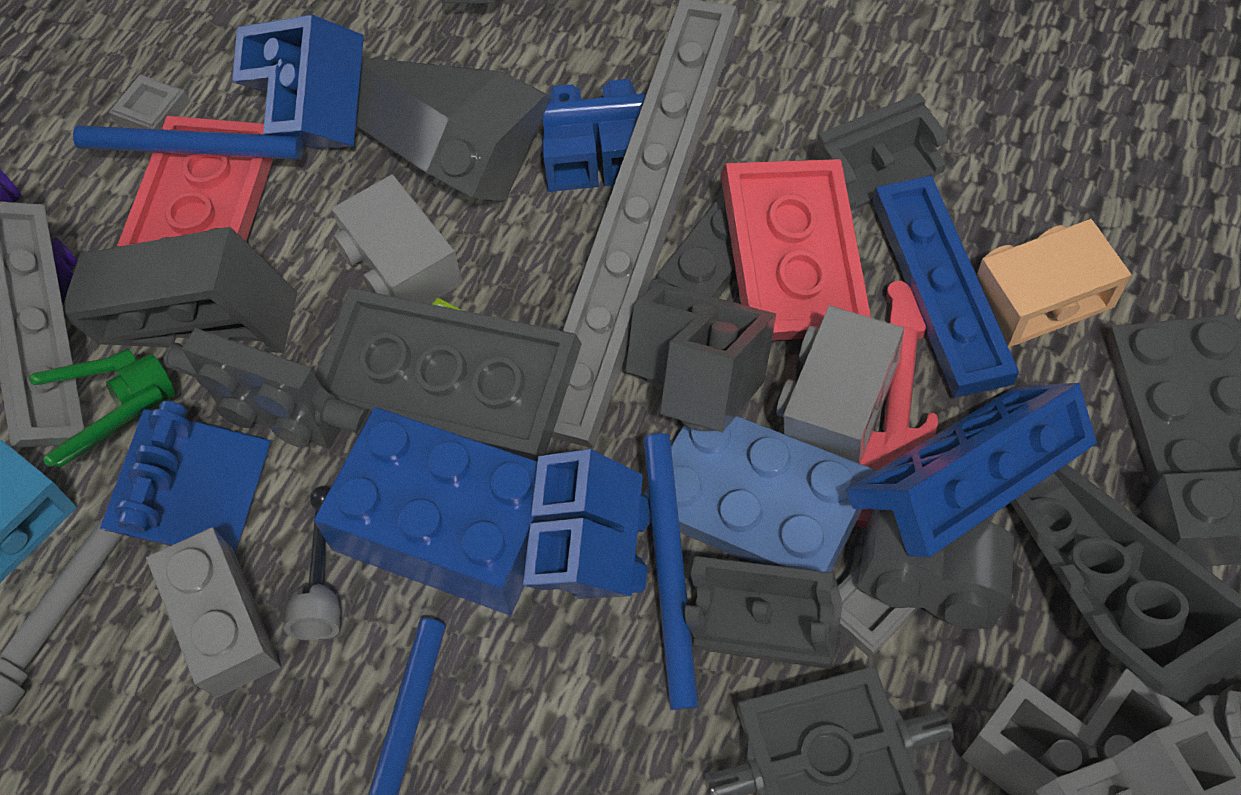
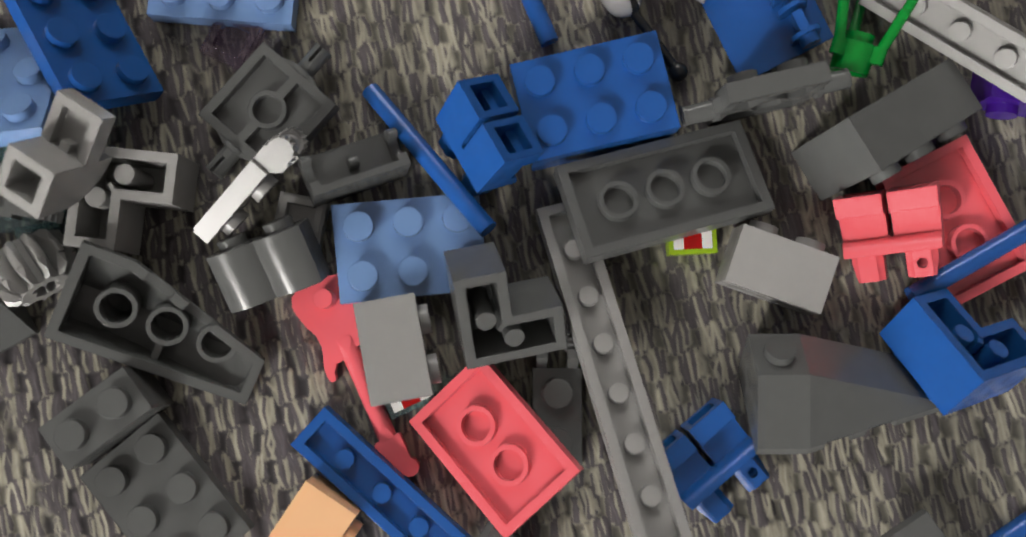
camera: 140 degrees right, 25 degrees up
blue fence [846,383,1097,558] -> none
none -> hinge [193,126,309,244]
none -> coral hips [832,181,945,283]

